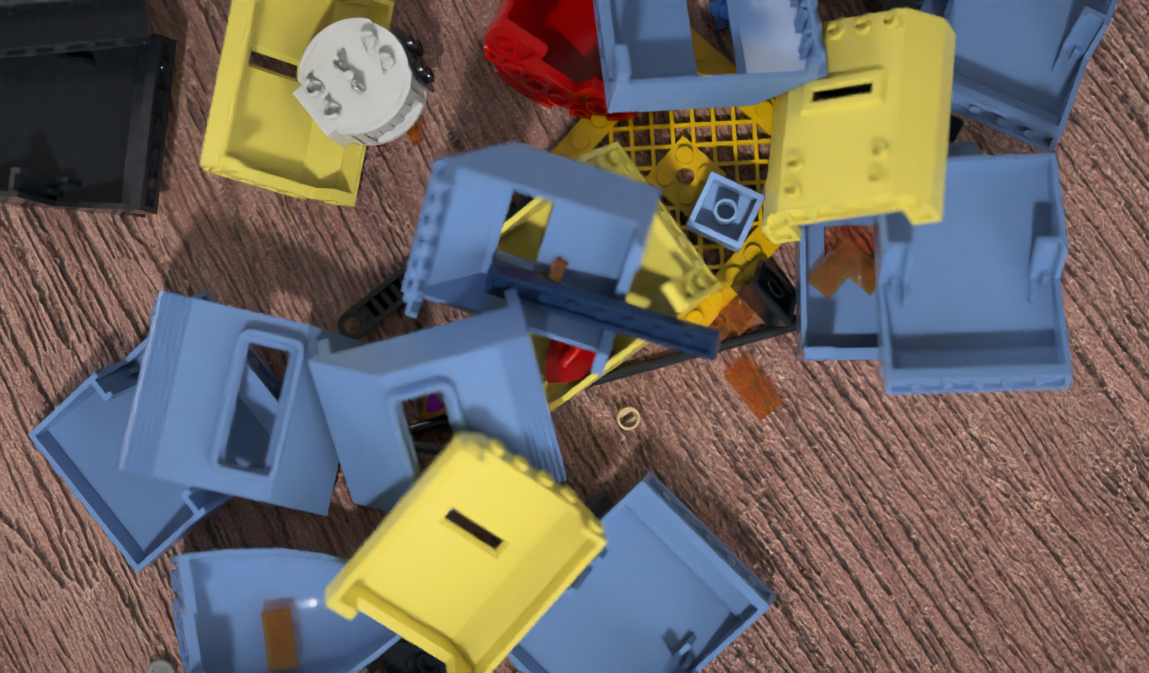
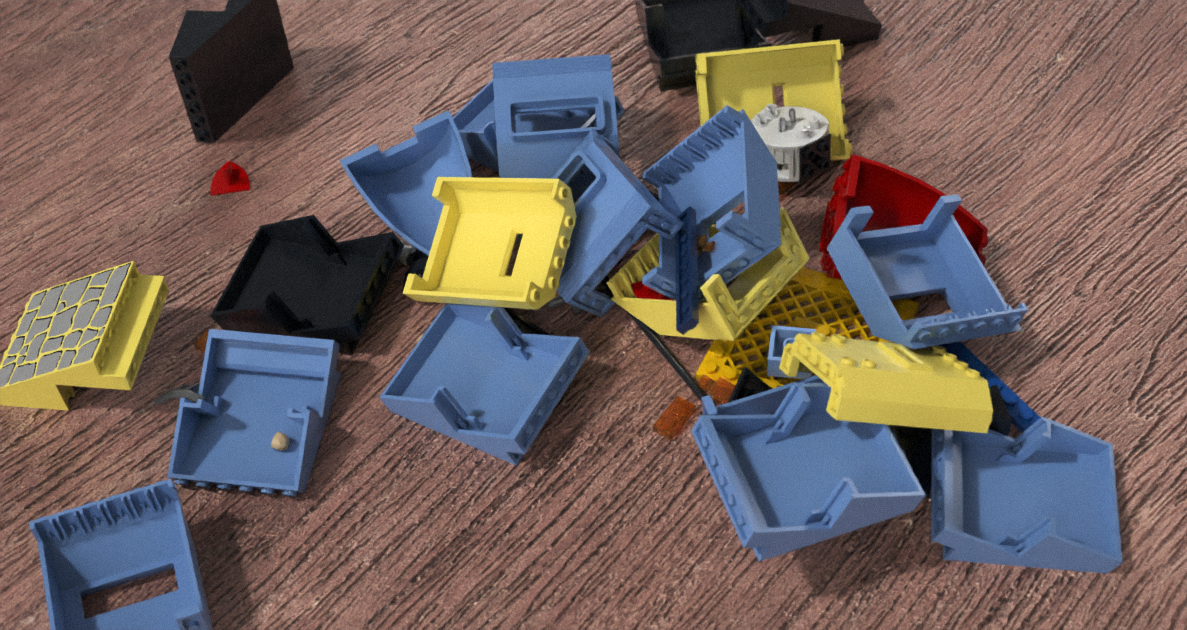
camera: 80 degrees right, 35 degrees down
clear orange plate [261,608,299,672] -> none
tan hinge [616,406,640,430] -> none

